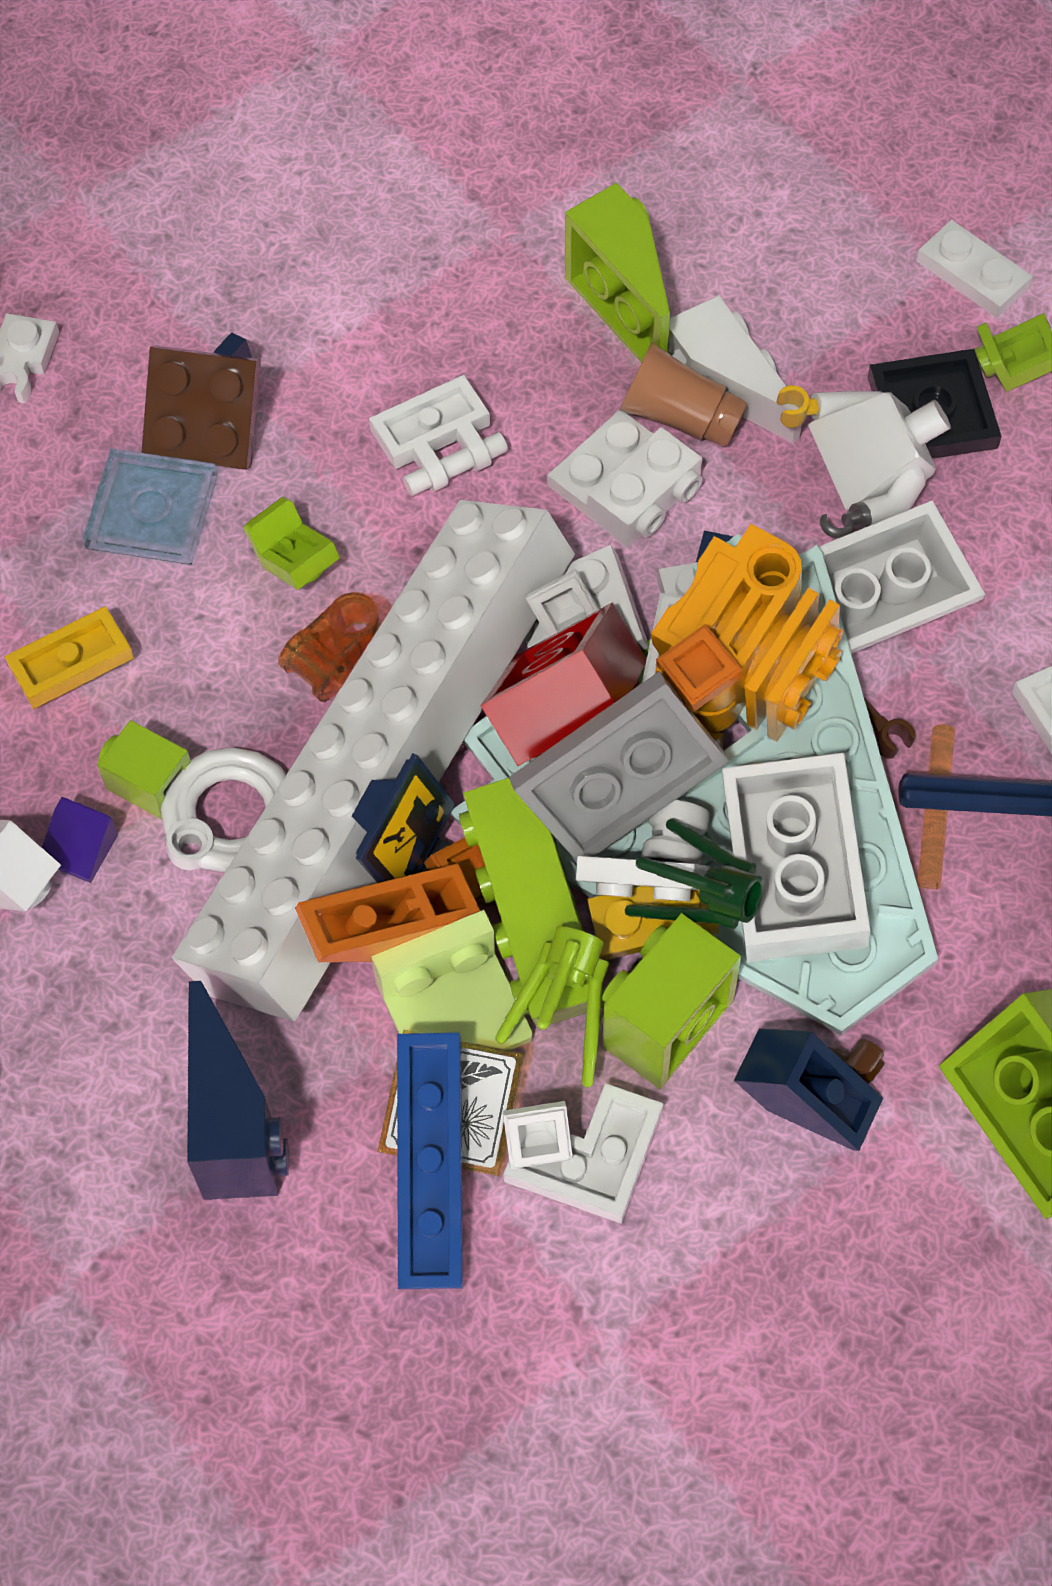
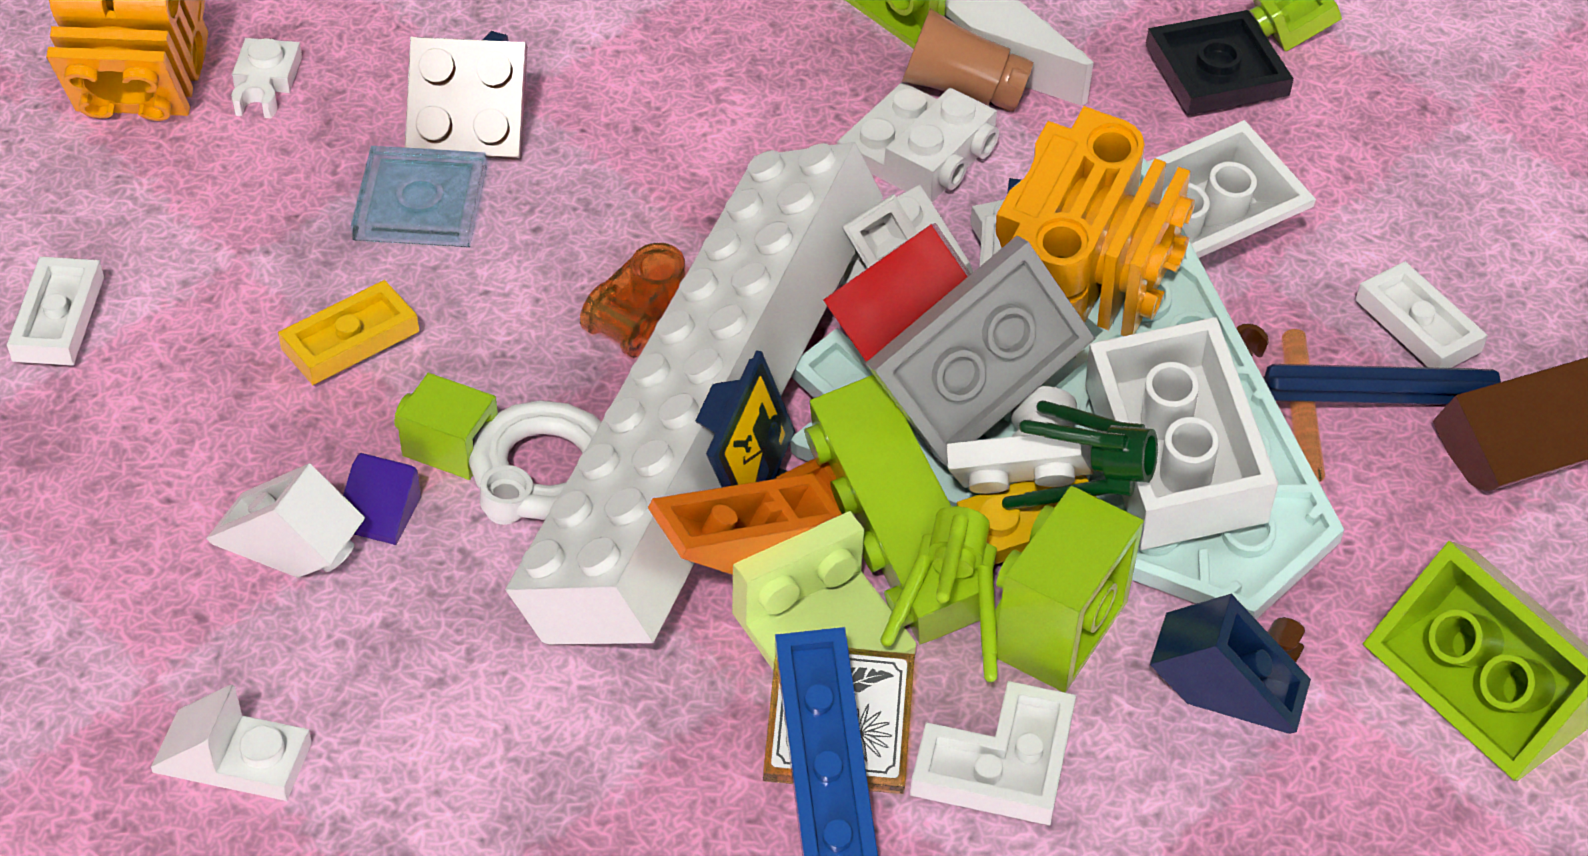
camera: 10 degrees left, 15 degrees down
dark blue slope [187,981,289,1200] -> none
lime bracket [244,497,340,590] -> none
white plate [369,375,508,496] -> none
white slope [503,1101,573,1169] -> none
orange tile [656,624,743,712] -> none
white torso [776,385,951,539] -> none

